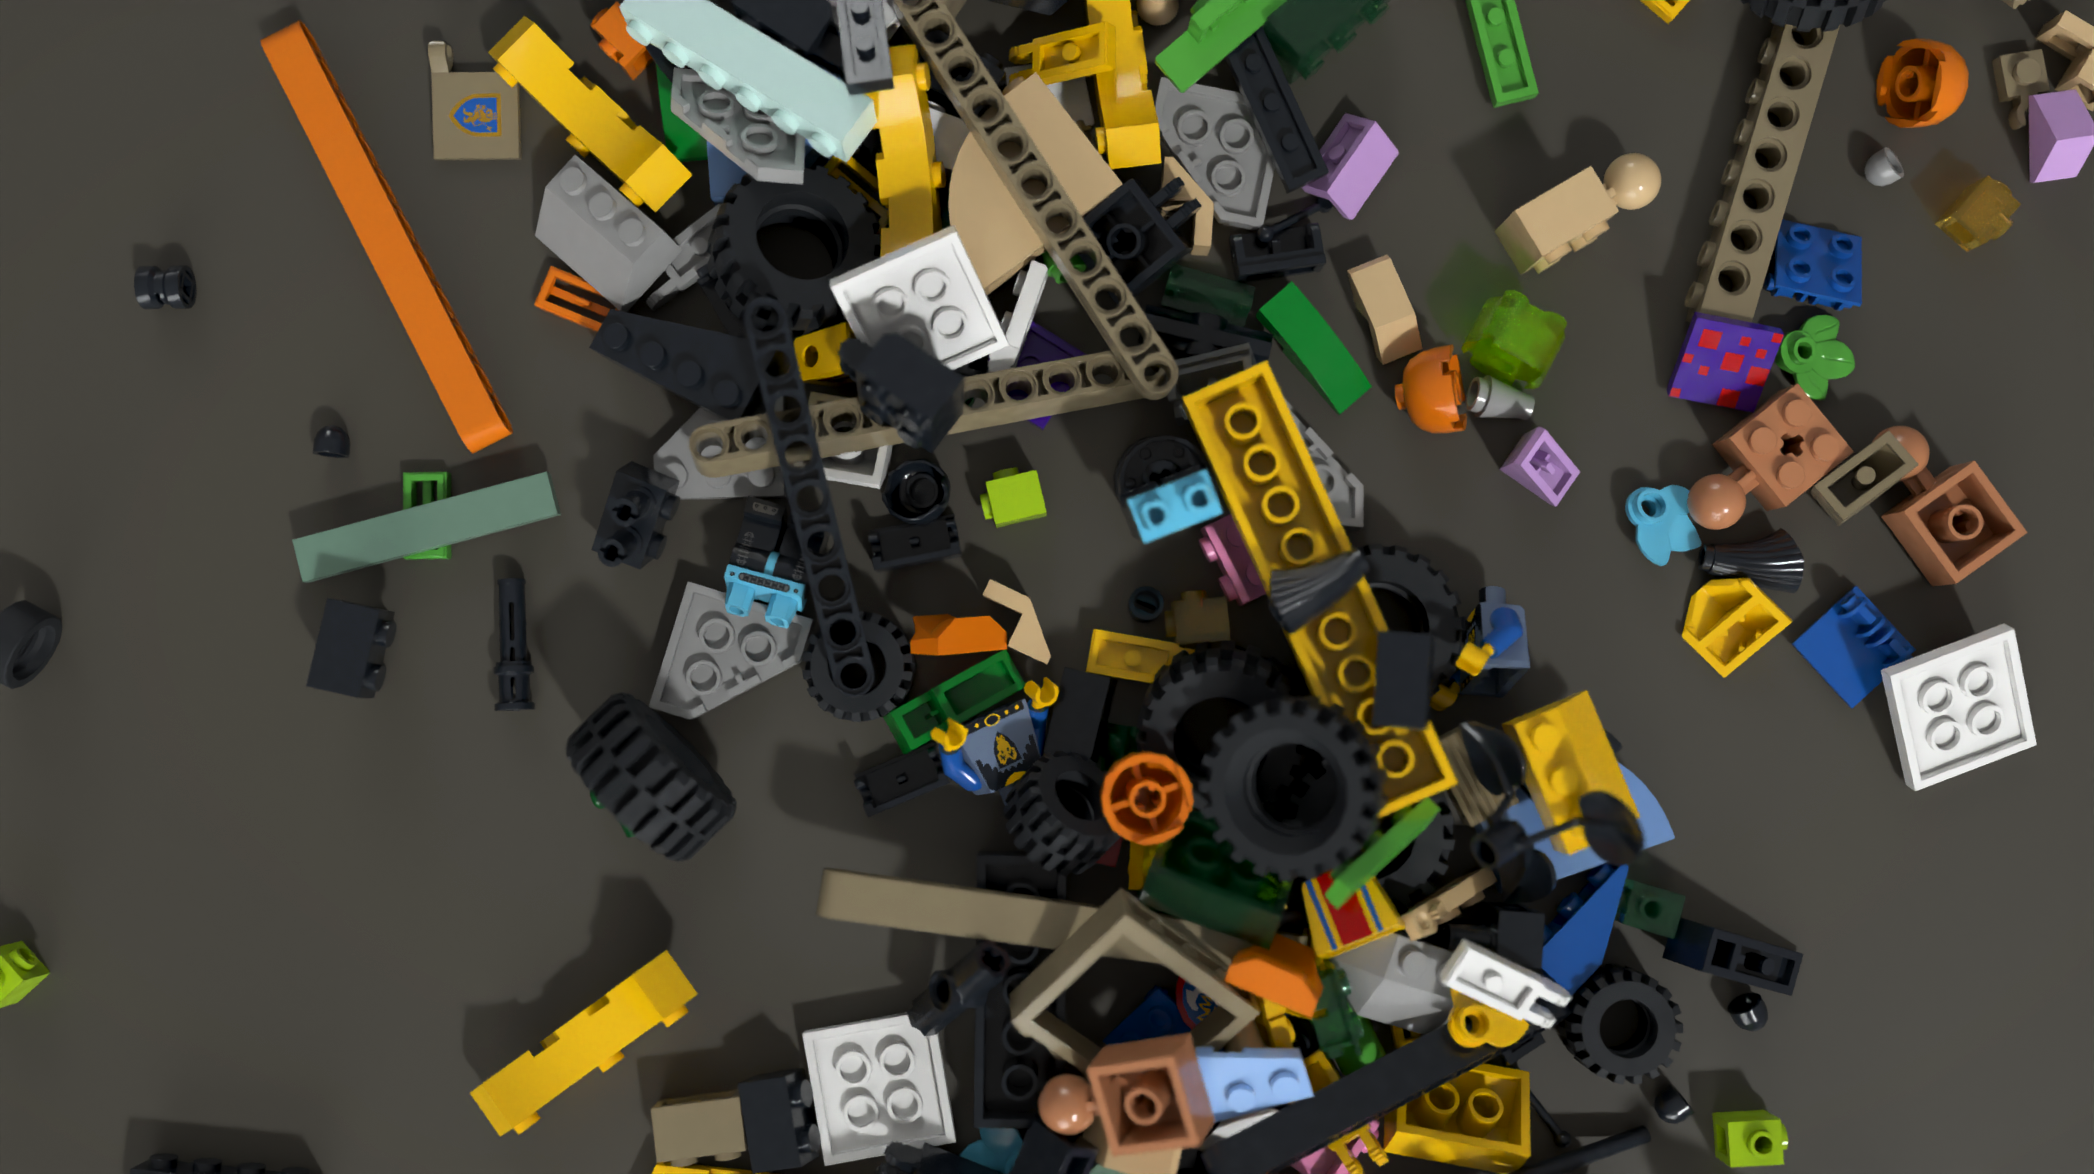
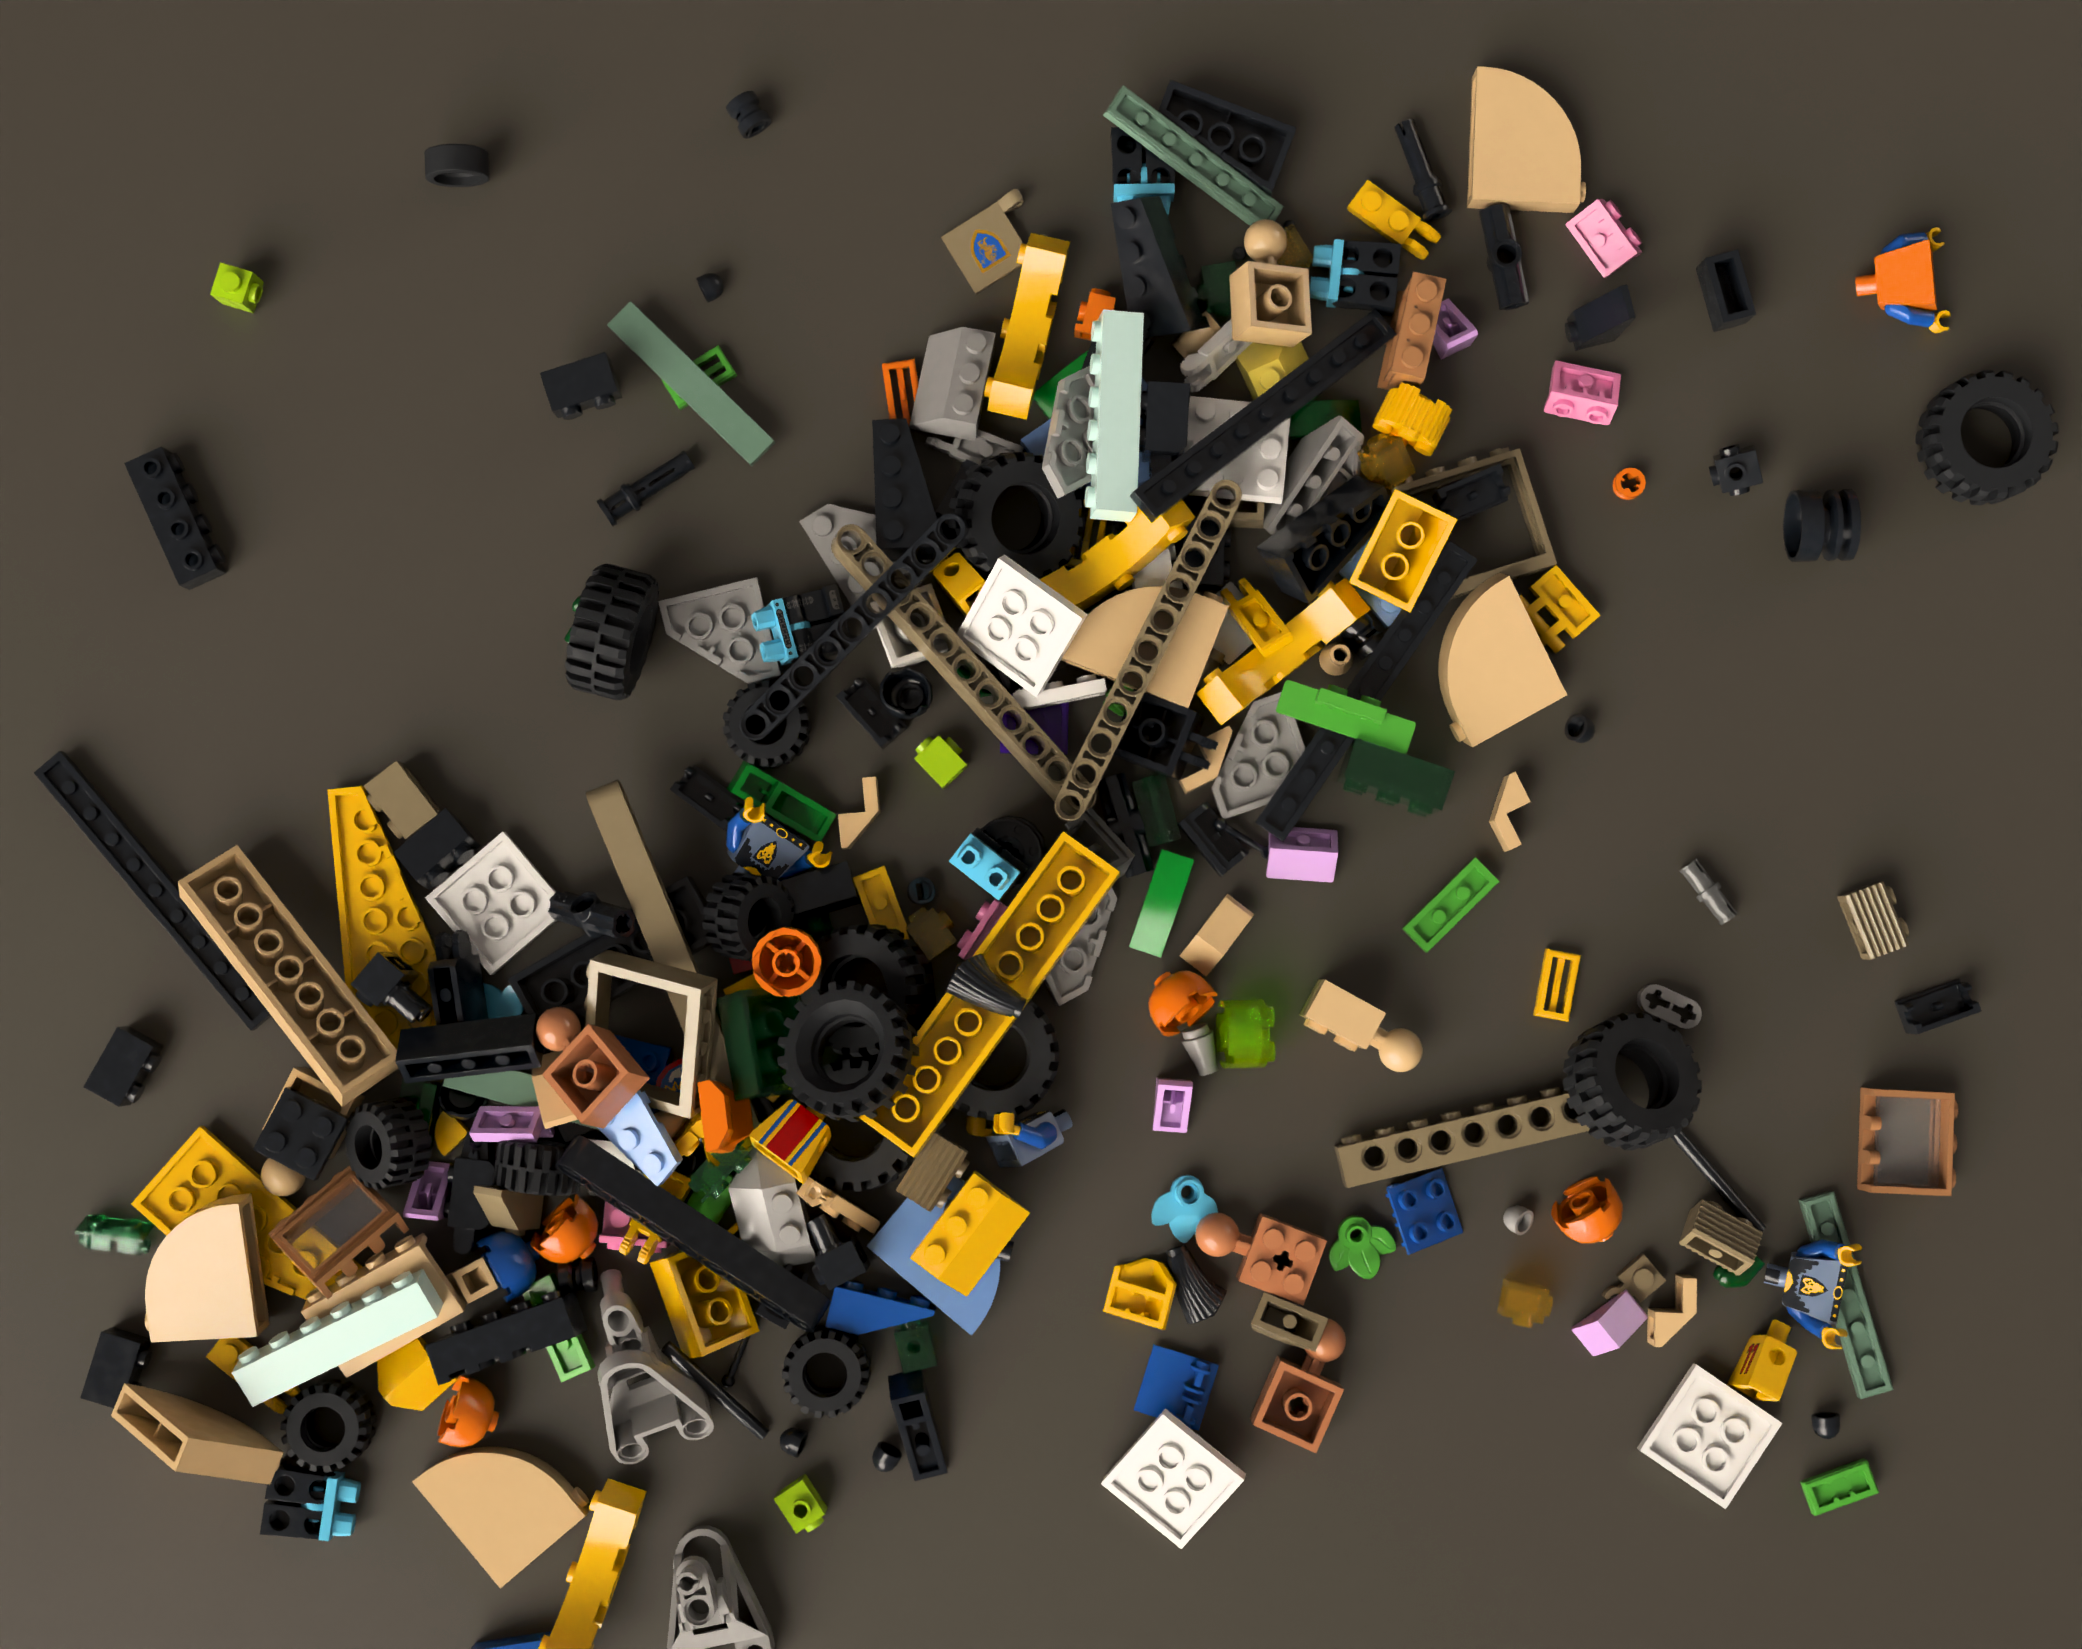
camera: 60 degrees right, 0 degrees up
orange beam [260,20,513,453] -> none
yellow brick [470,950,698,1137] -> none
black brick [591,461,680,570] -> none
black hinge [838,332,965,453] -> none
orange slope [910,614,1007,656] -> none
bright green plate [1324,797,1441,909] -> none
black hinge [1372,631,1435,730] -> none
white hinge [1439,939,1572,1029] -> none
yellow plate [1448,987,1529,1048] -> none
black plant [1460,721,1646,903] -> none
dark purple tile [1666,312,1784,413] -> none

